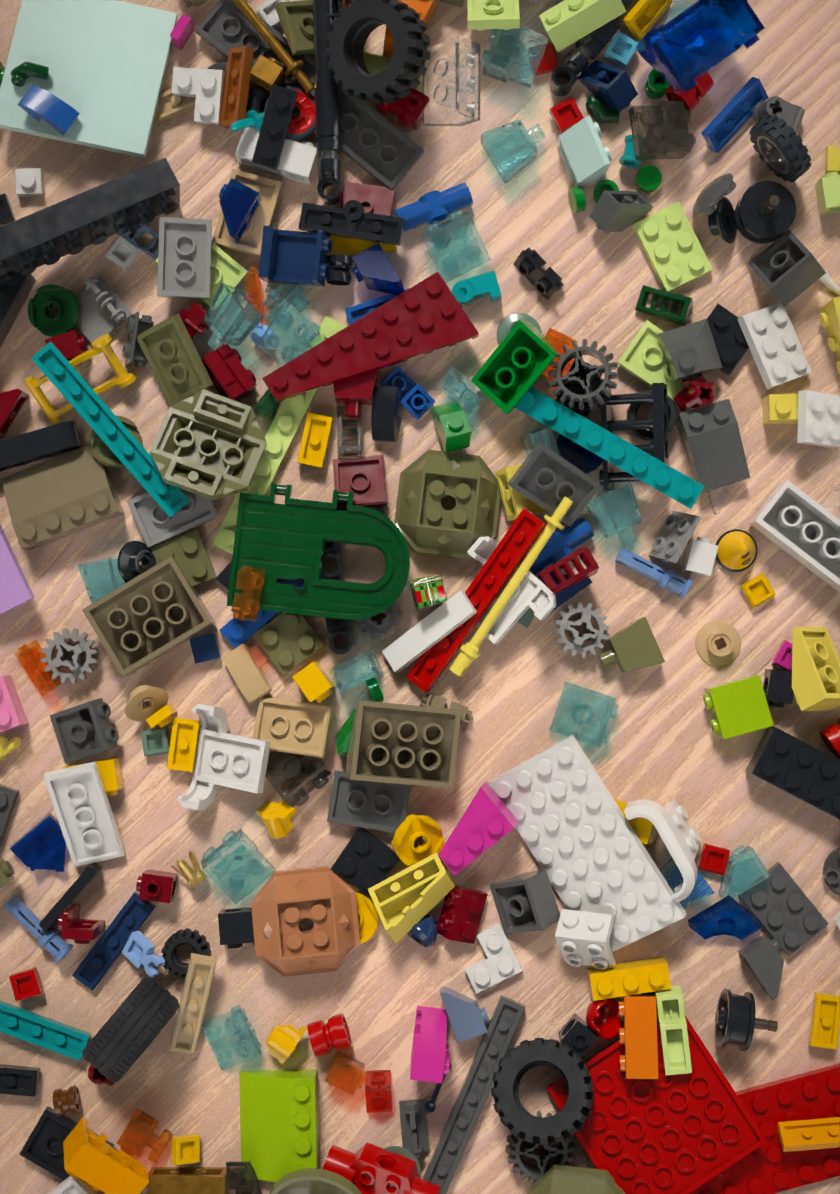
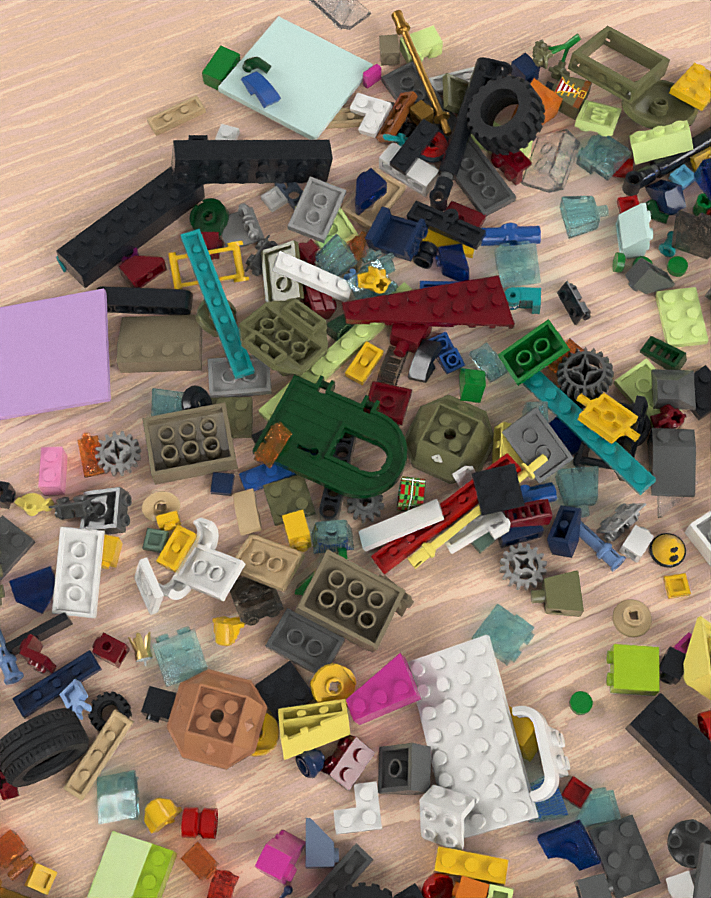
camera: 15 degrees right, 20 degrees down
none -> dark grey hinge [49,494,95,520]
none -> white tile [134,558,164,615]
none -> white plate [272,251,353,302]
none -> yellow piece [357,266,391,294]
none -> black plate [472,463,525,516]
none -> dark blue slope [547,505,582,558]
none -> green tile [569,691,593,715]
none -> yellow plate [576,393,640,444]

